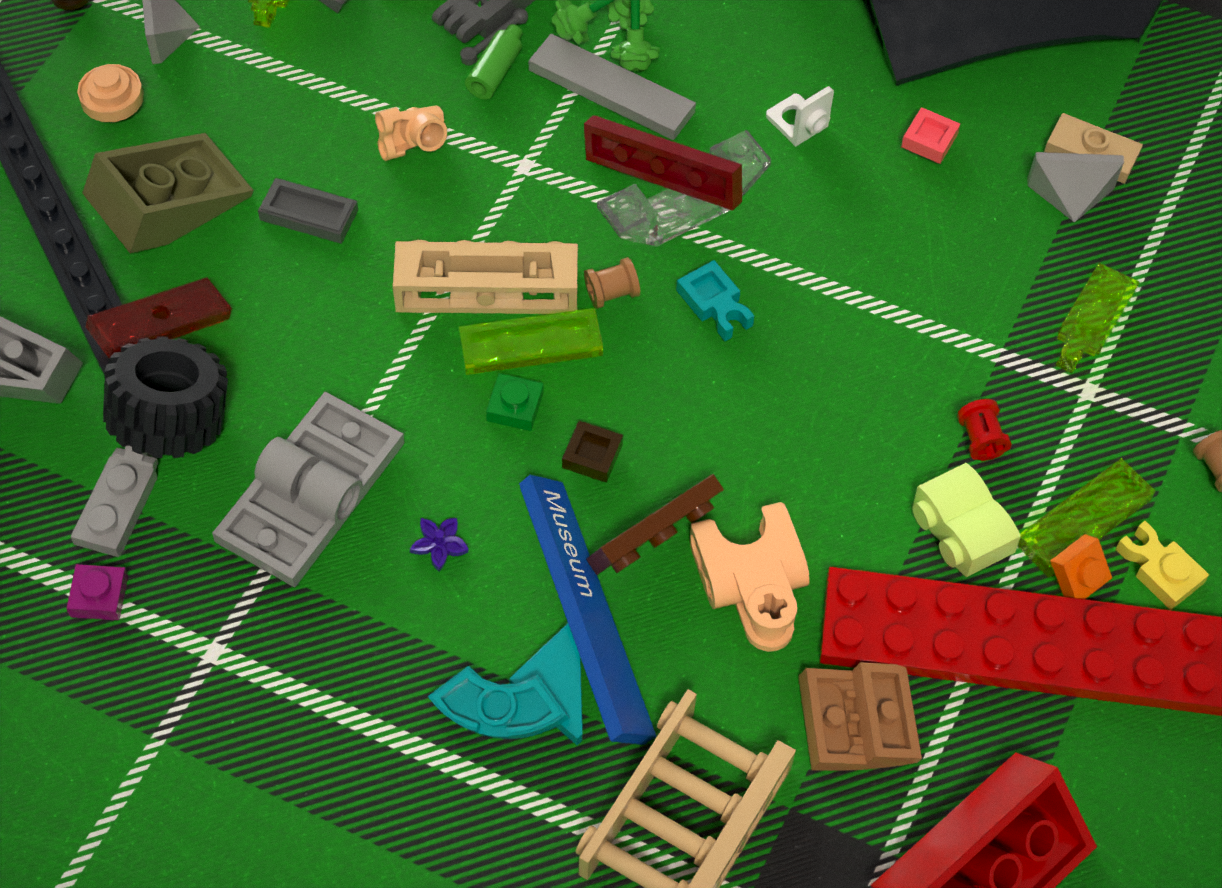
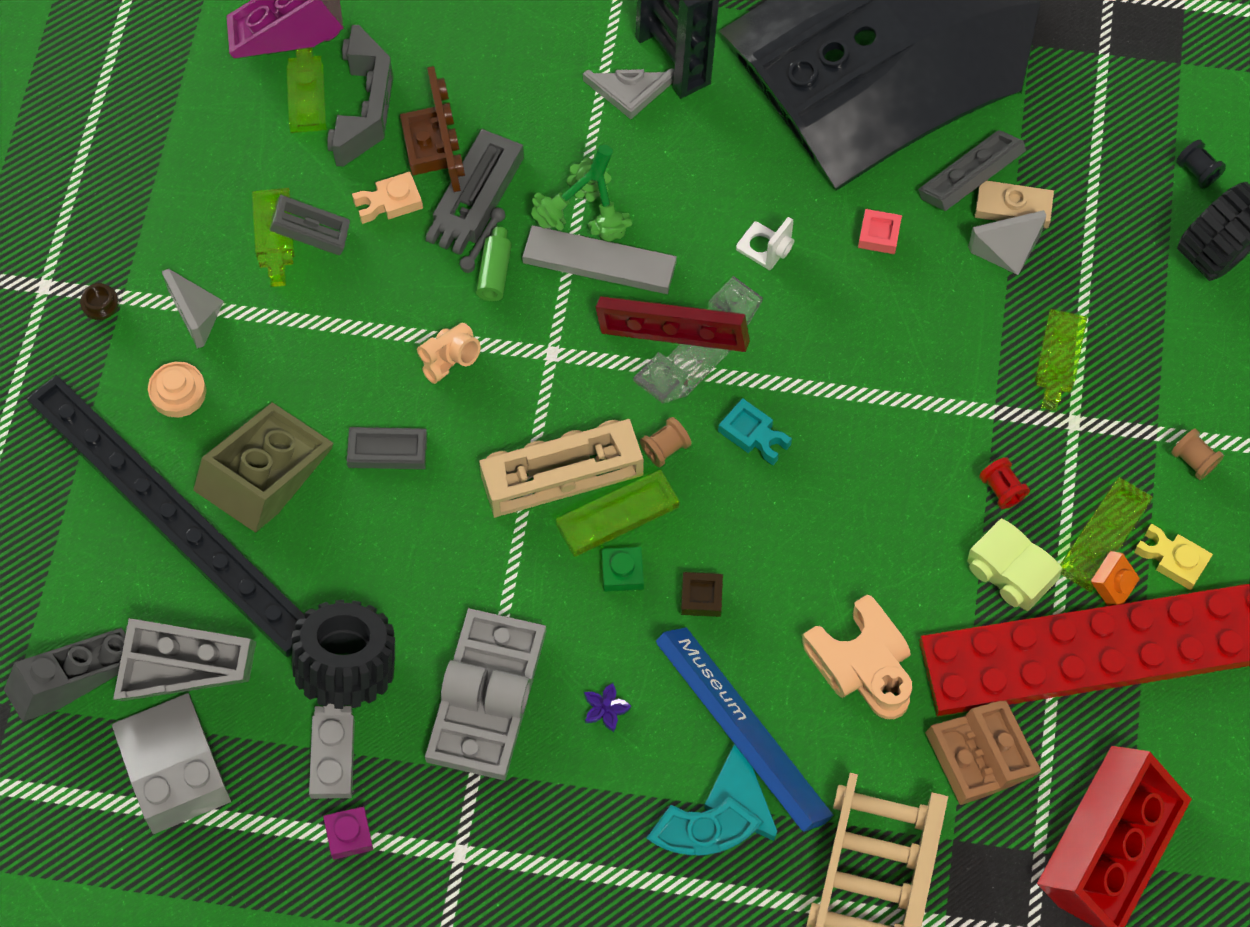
camera: 15 degrees left, 5 degrees up
clear red tile [85,277,232,359] -> none
reddish brown plate [586,474,724,575] -> none
none -> dark grey tile [918,130,1026,211]

